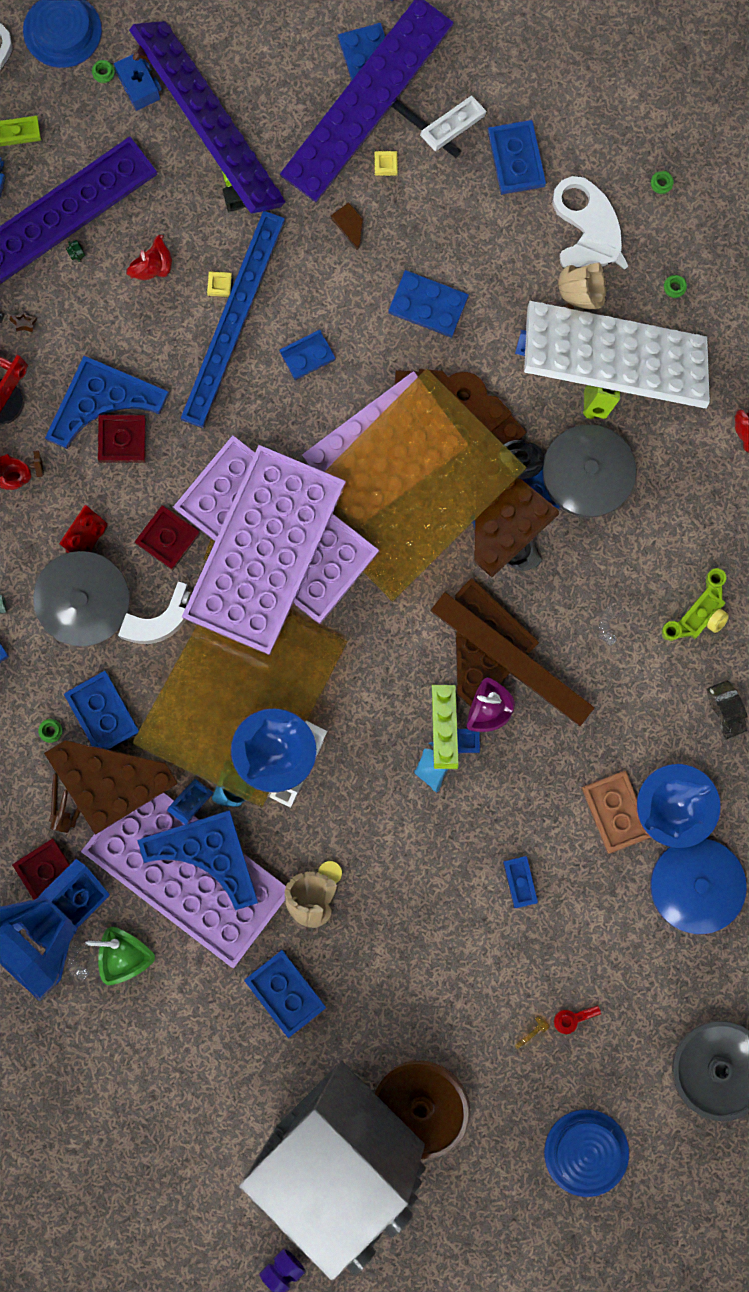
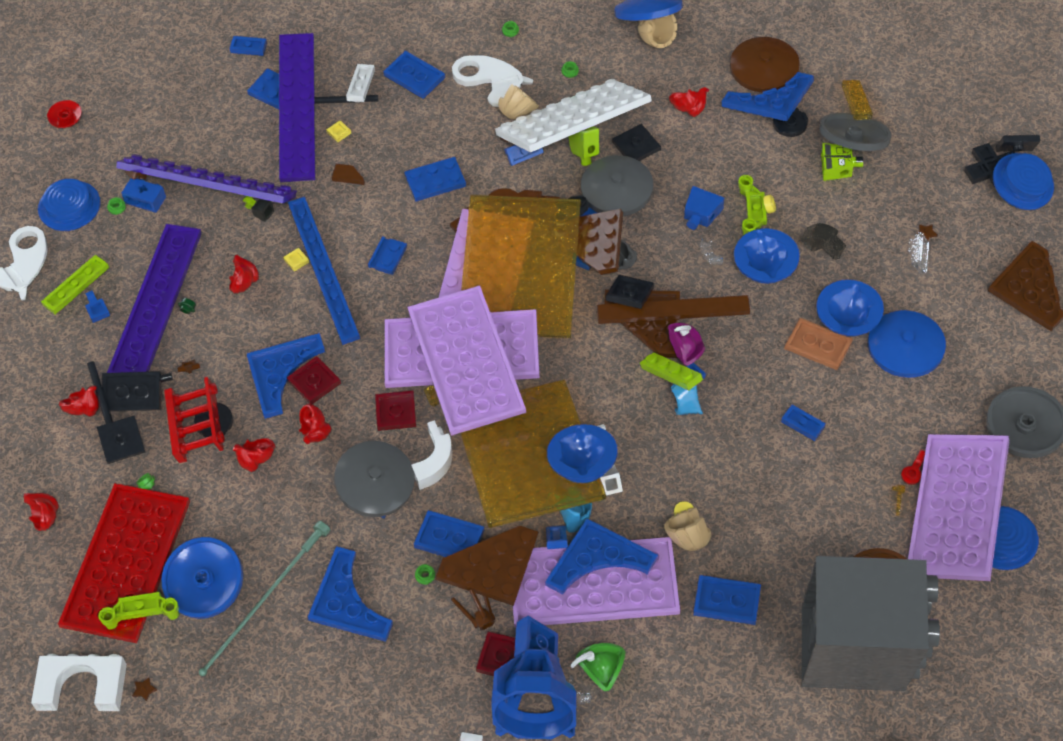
camera: 30 degrees left, 25 degrees down
reddish brown piece [29,450,44,477] -> none
red hinge [59,505,108,553] -> none
none -> red hair [299,403,332,444]
none -> black plate [606,275,654,309]
none -> black plate [612,123,661,161]
none -> blue torso [684,186,724,230]
none -> blue piece [734,228,800,284]
none -> lavender plate [908,434,1010,581]

